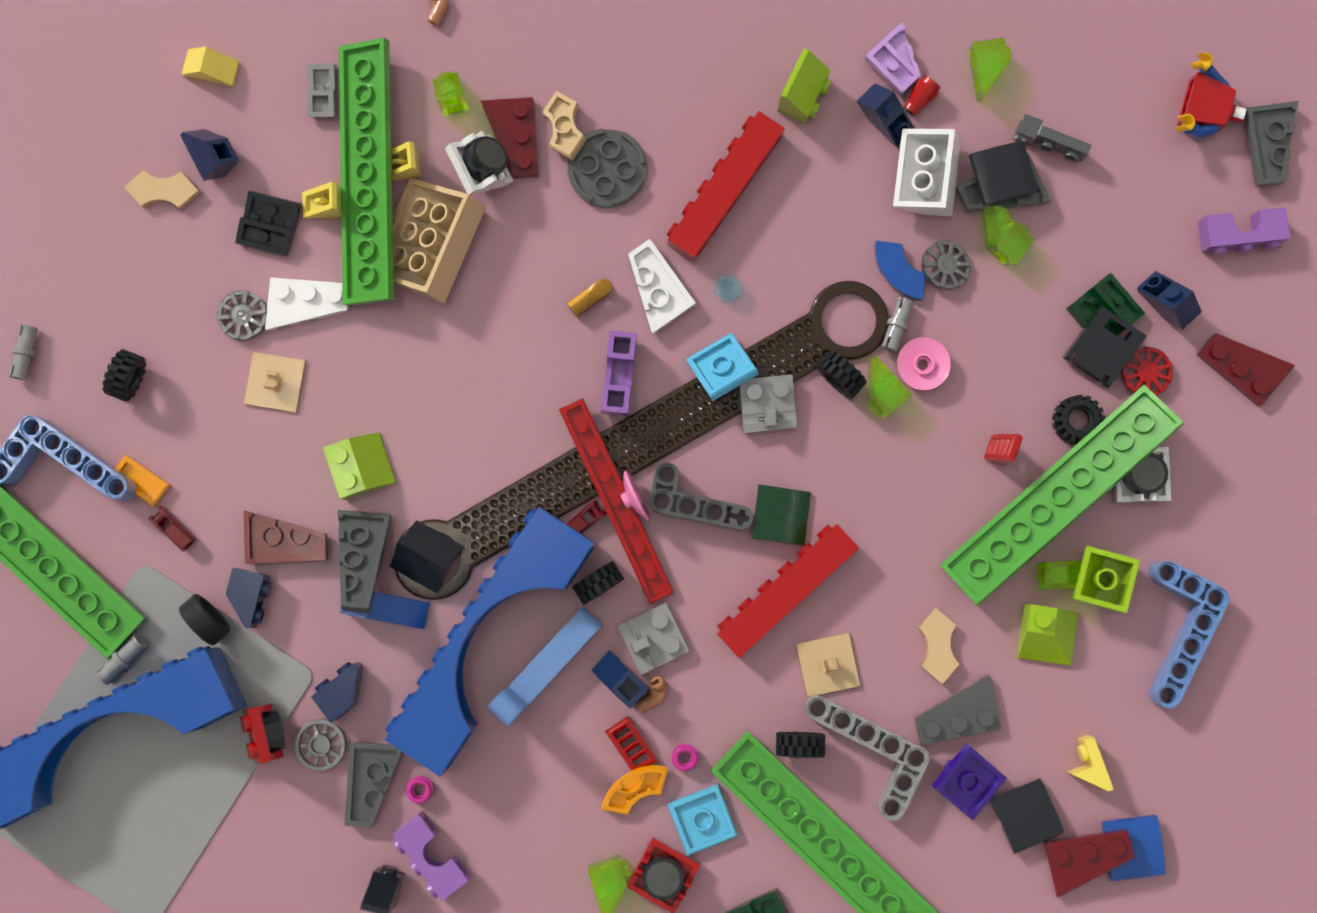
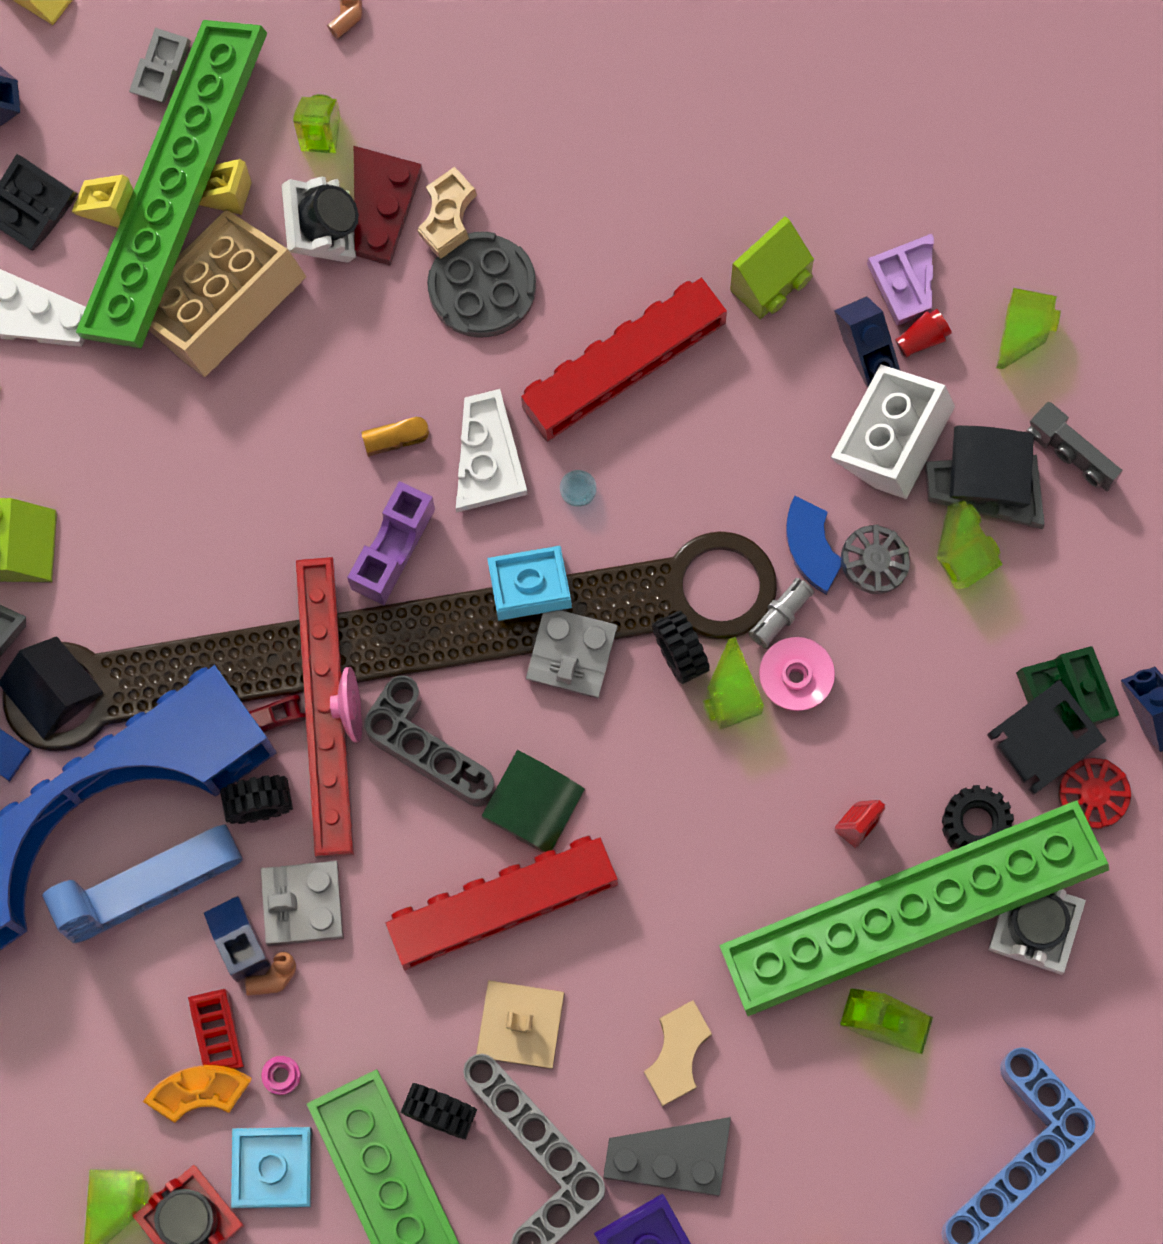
camera: 20 degrees right, 10 degrees down
lime slope [1017,604,1078,666] -> none
lime slope [1073,546,1140,613] -> none

